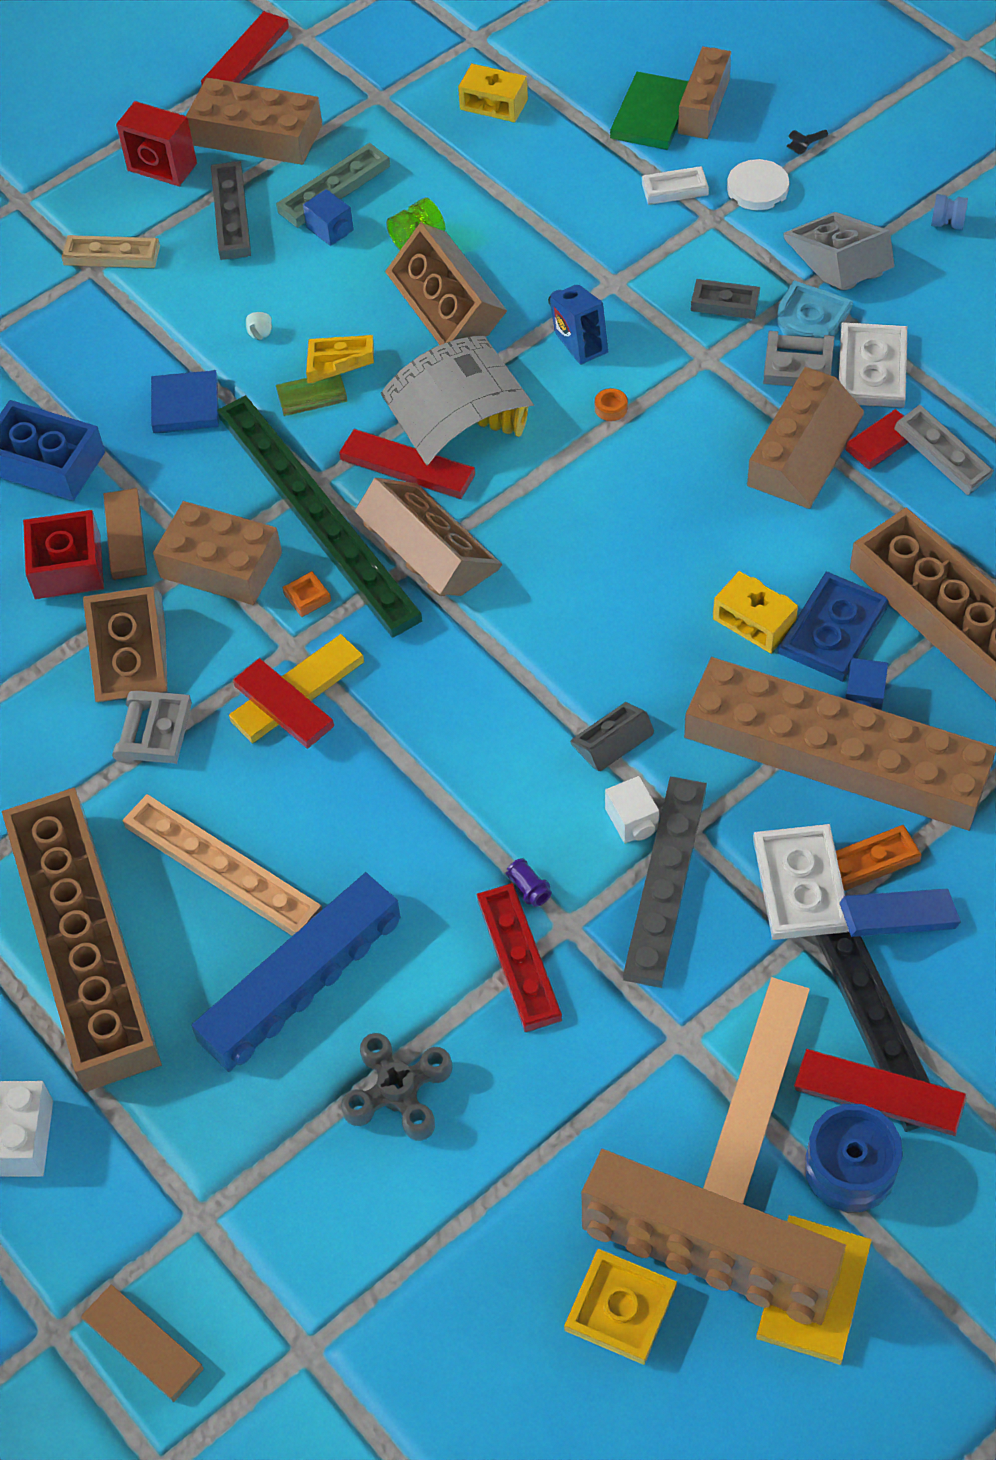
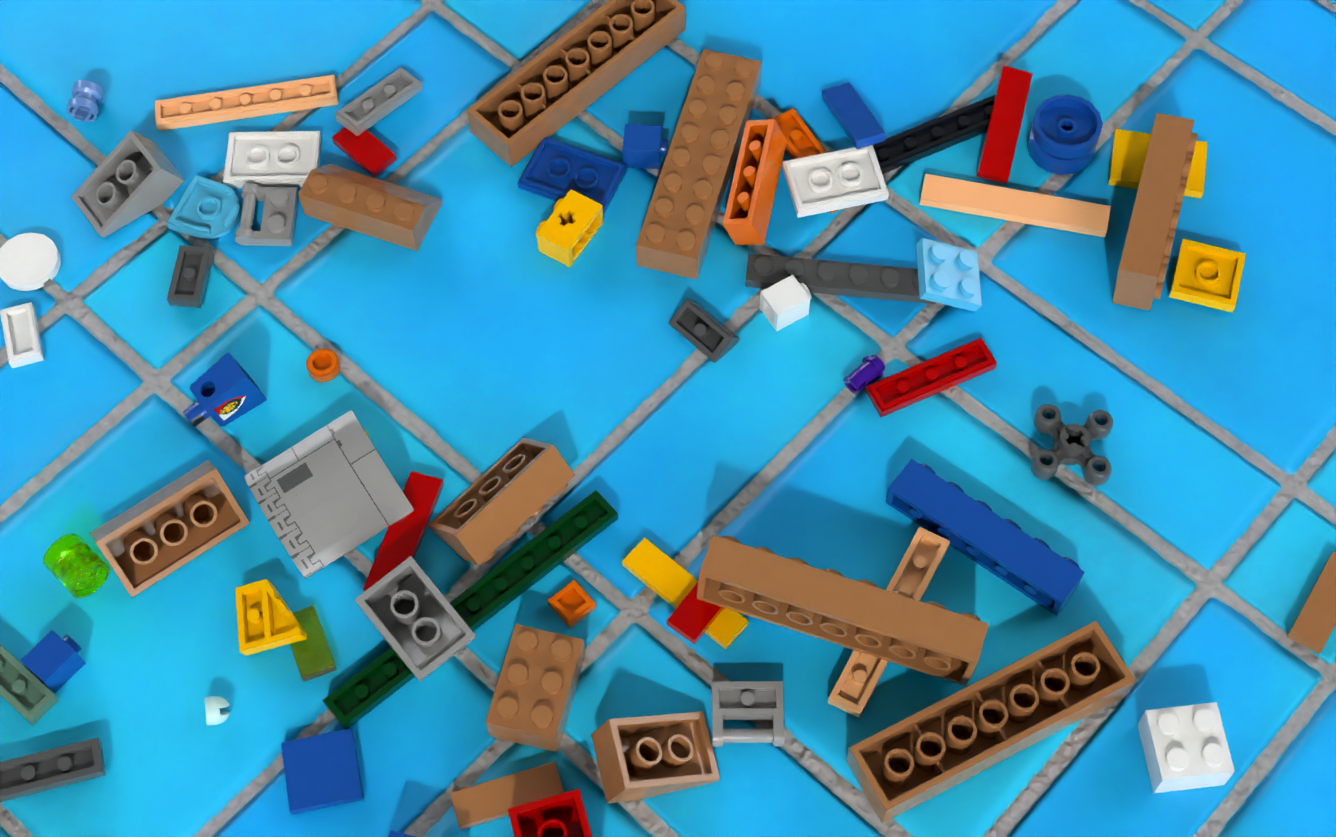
camera: 100 degrees left, 5 degrees up
none -> light nougat tile [154,75,339,131]
none -> light grey slope [354,556,476,682]
none -> medium nougat brick [696,535,989,686]
none -> orange brick [722,119,787,245]
none -> medium azure plate [916,238,982,312]

